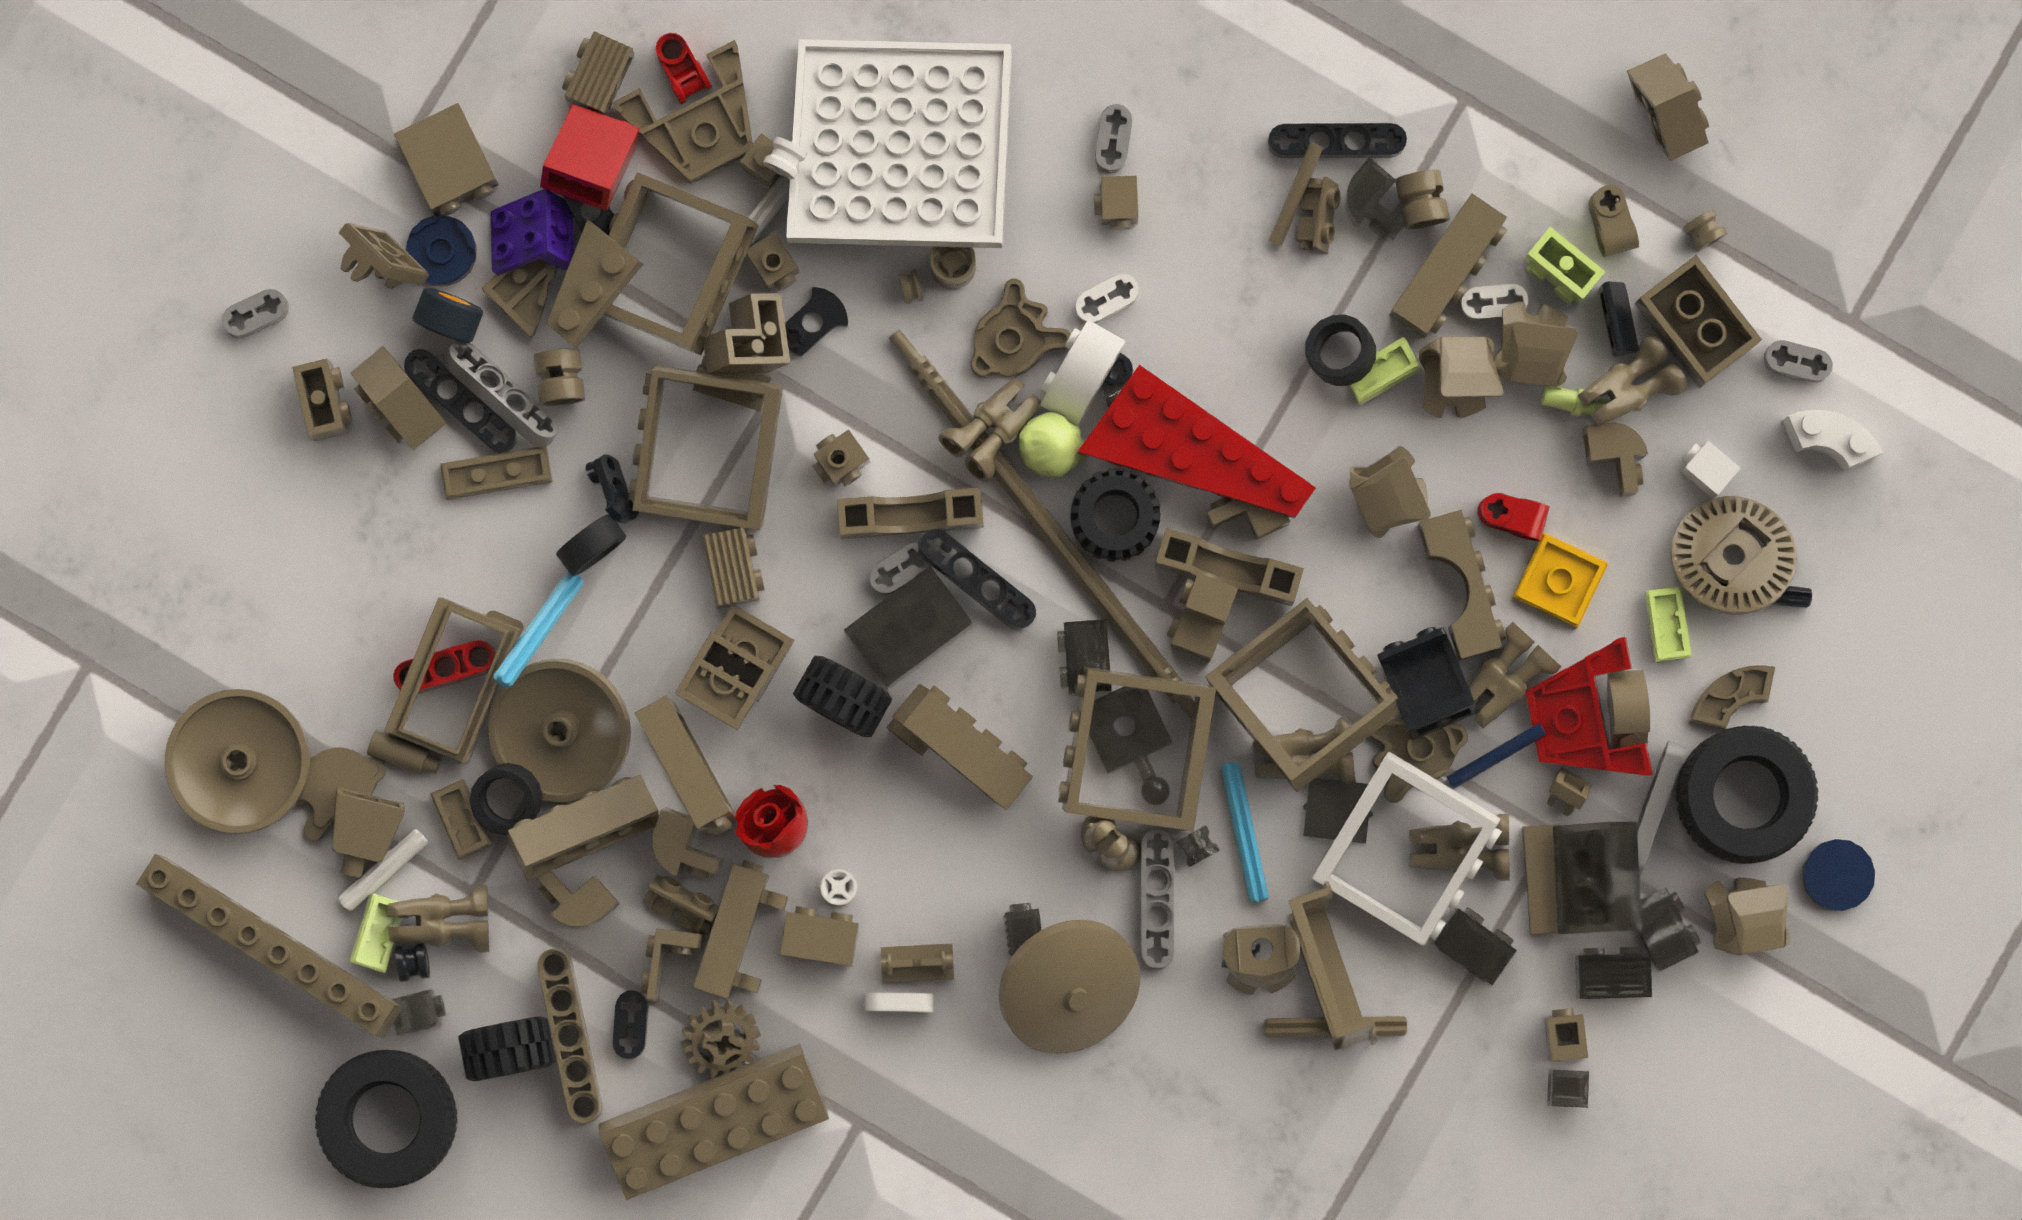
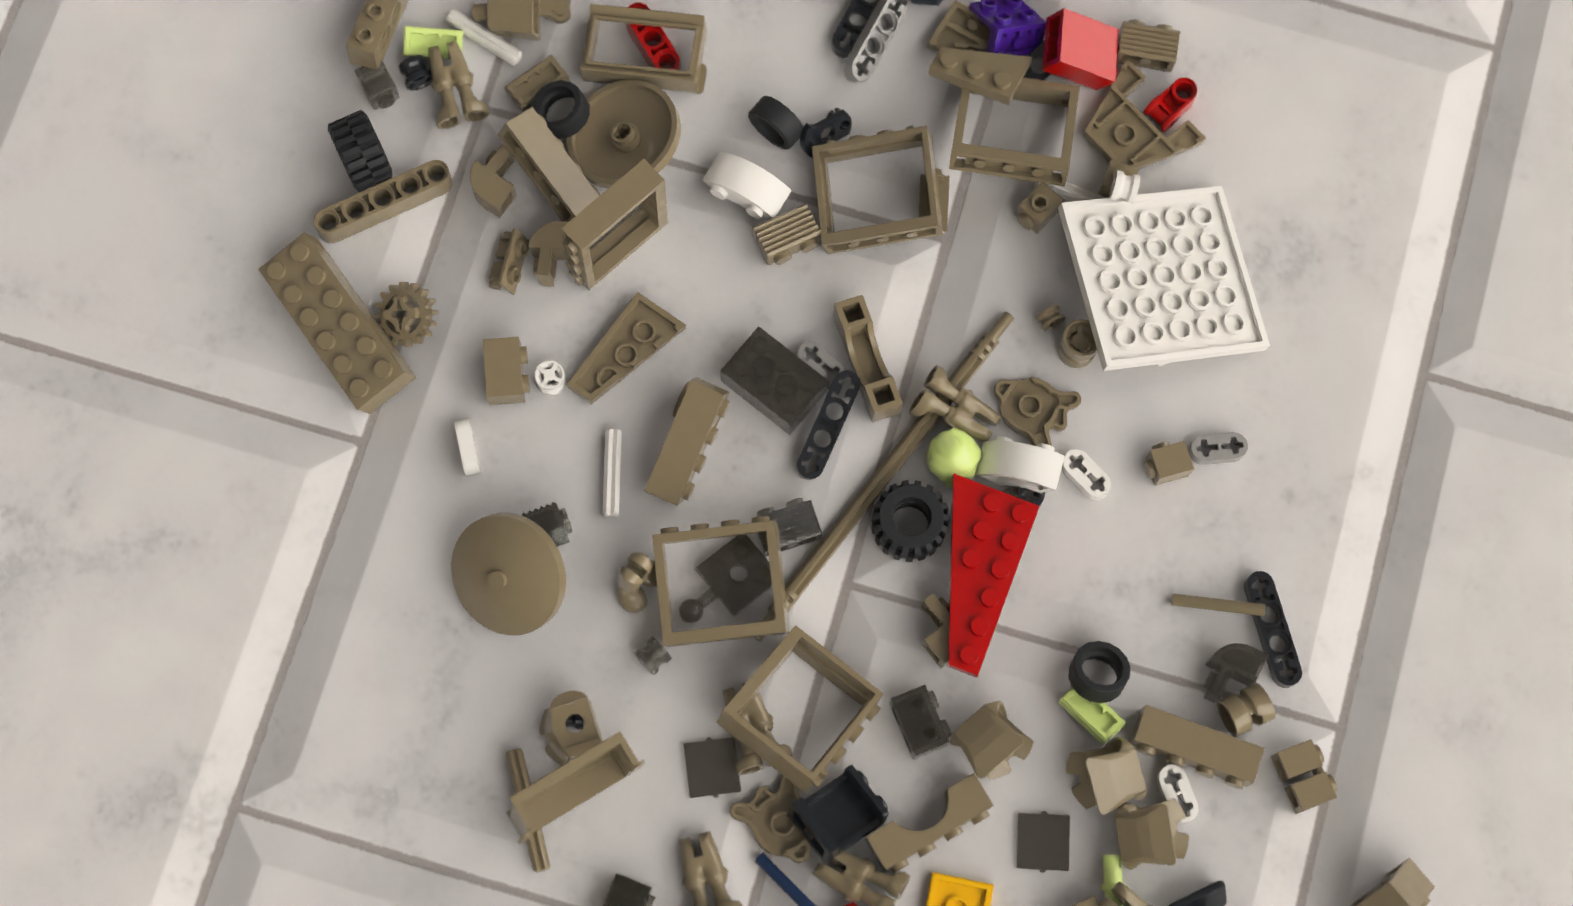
camera: 70 degrees right, 10 degrees down
black tyre [315,1050,457,1188] -> none
dark tan cylinder [367,730,440,775] -> none
dark tan tile [440,446,553,500] -> none
medium azure axle [494,573,584,688] -> none
dark tan wheel [534,348,585,406] -> none
black beam [612,990,649,1059] -> none
dark tan bracket [641,928,704,1002] -> none
dark tan bracket [675,604,795,730] -> none
dark tan brick [693,860,788,999] -> none
dark tan brick [703,293,790,374] -> none
red cylinder [735,785,808,859] -> none
black piece [785,287,848,356] -> none
black tyre [793,656,893,737] -> none
dark tan brick [813,429,870,487] -> none
dark tan hinge [880,944,954,983] -> none
light grey beam [1141,828,1174,969] -> none
dark tan arch [1155,528,1304,607] -> none
dark tan brick [1167,573,1238,661] -> none
medium azure axle [1221,761,1269,903] -> none
dark tan hinge [1296,176,1341,254] -> none
white window [1312,752,1502,946] -> none
red piece [1477,493,1550,542] -> none
yellowish green brick [1523,227,1605,305] -> none
dark tan piece [1588,185,1639,257] -> none
none -> dark tan wing [567,292,686,404]
none -> white axle [602,429,622,517]
none -> white brick [702,152,792,219]
none -> clear smoke brick [889,685,952,760]
none -> clear smoke piece [1017,811,1070,873]
none -> dark tan piece [1270,739,1337,814]

